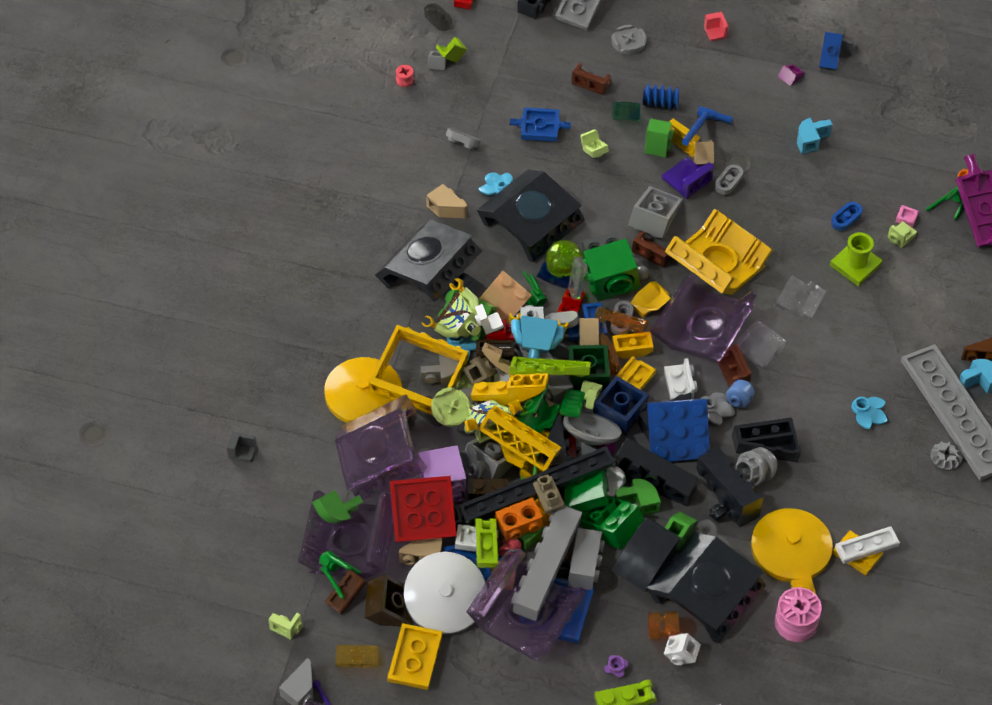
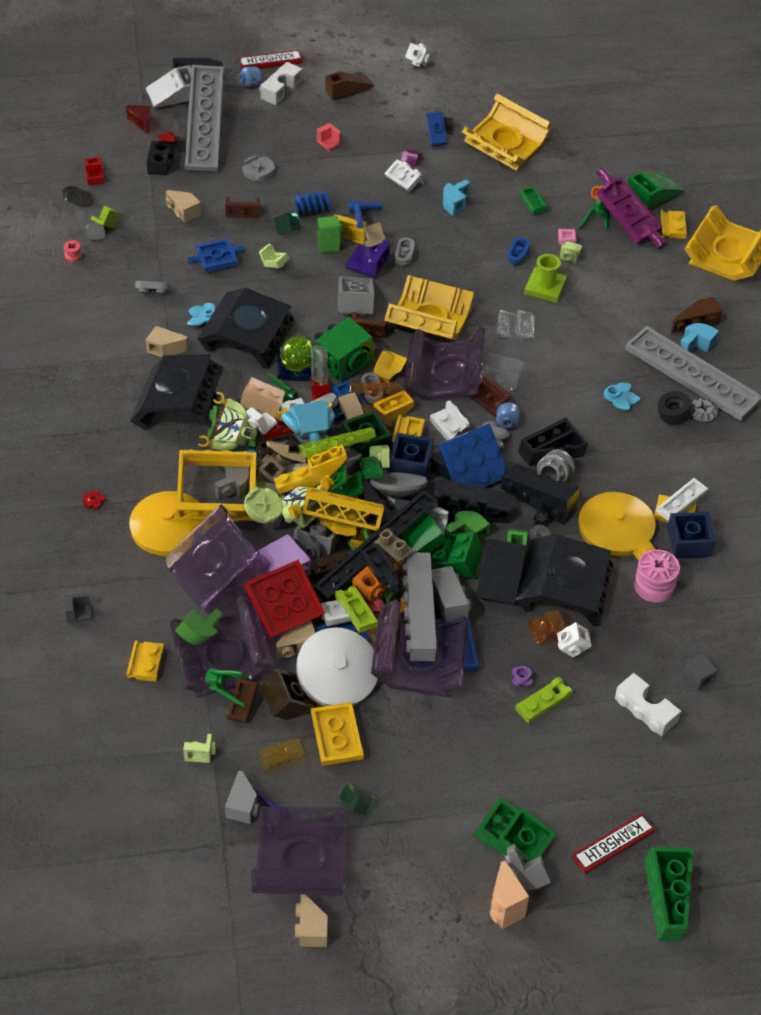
camera: 25 degrees left, 5 degrees down
none -> red plant [82,489,105,509]
none -> yellow plate [126,640,164,682]
none -> tan slope [165,190,201,222]
none -> black hinge [360,544,399,593]
none -> white bracket [384,159,424,192]
none -> yellow panel [462,94,554,171]
none -> green plate [519,186,548,215]
none -> black tyre [658,391,692,425]
none -> dark blue brick [667,512,716,558]

